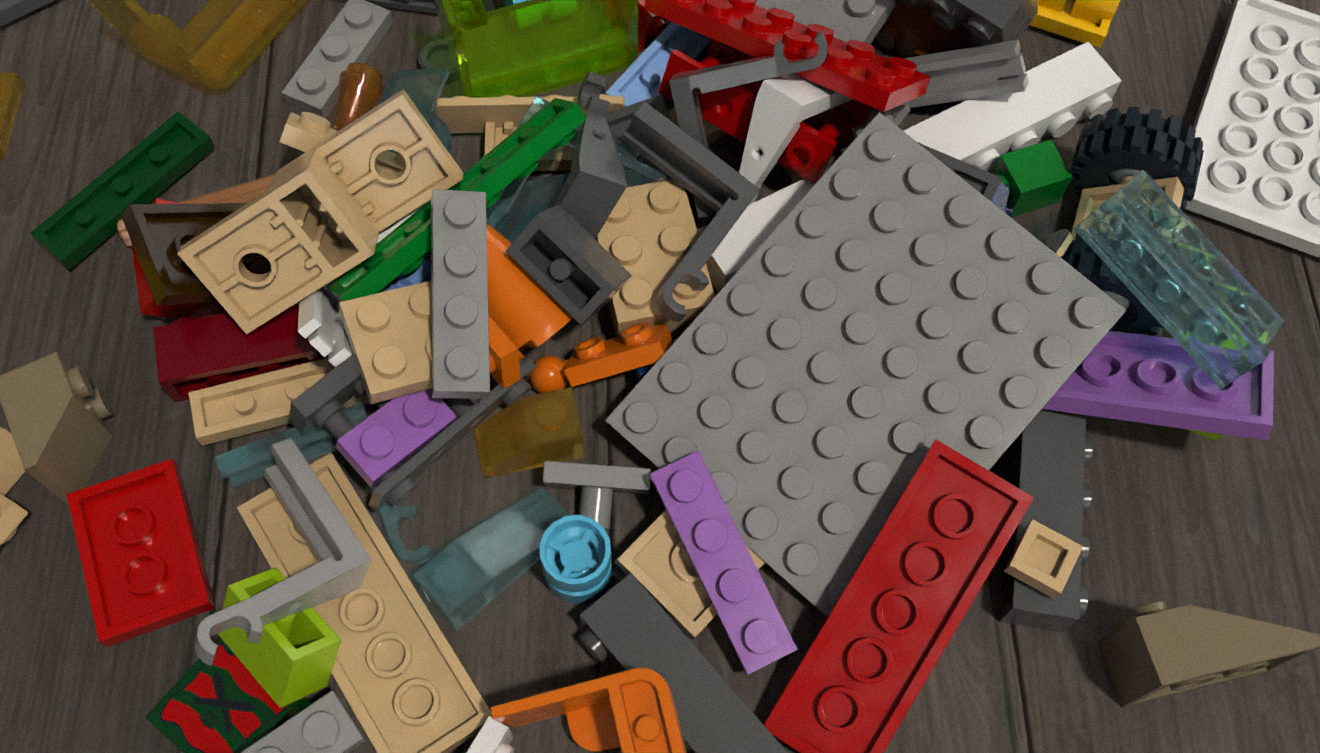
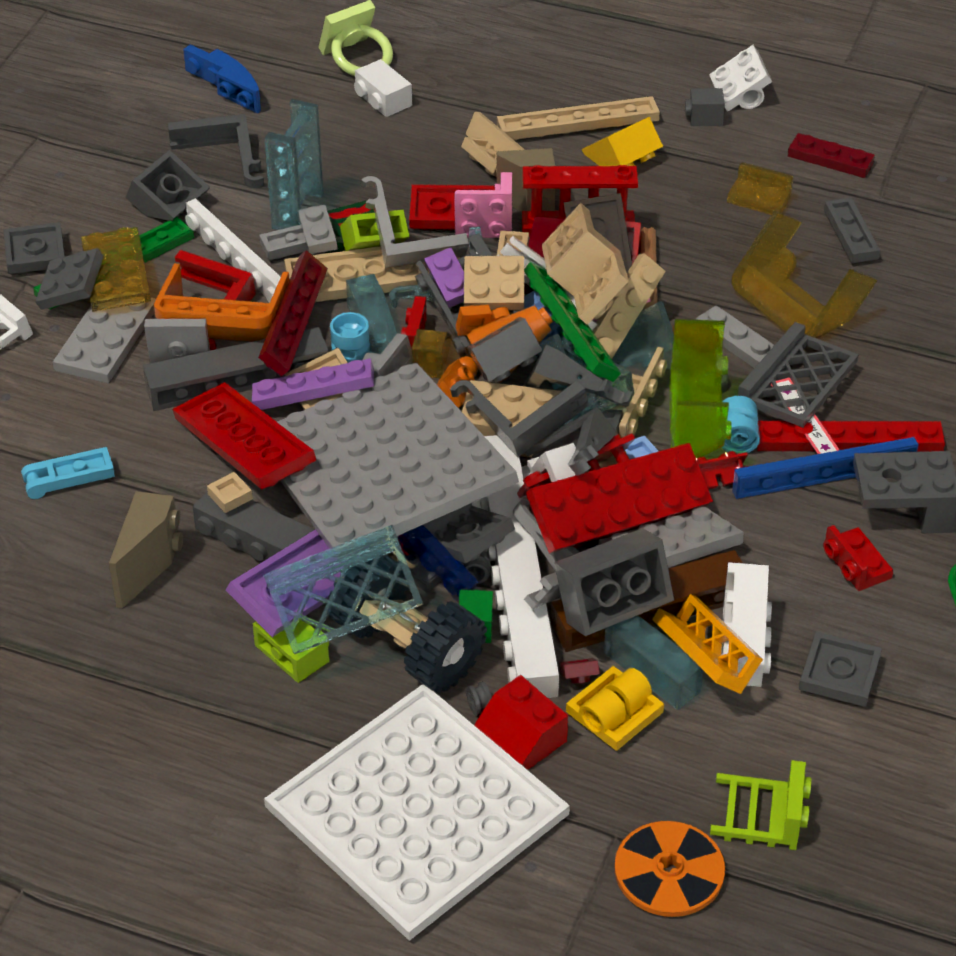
camera: 115 degrees right, 20 degrees down
dark green plate [30,111,215,270] -> none
light grey plate [431,189,490,399] -> none
none -> dark red plate [258,250,328,377]
none -> red plate [401,296,427,358]
none -> bright pink bracket [455,172,512,238]
none -> red slope [474,675,568,770]
none -> red fence [522,165,638,237]
none -> dark red plate [559,658,600,683]

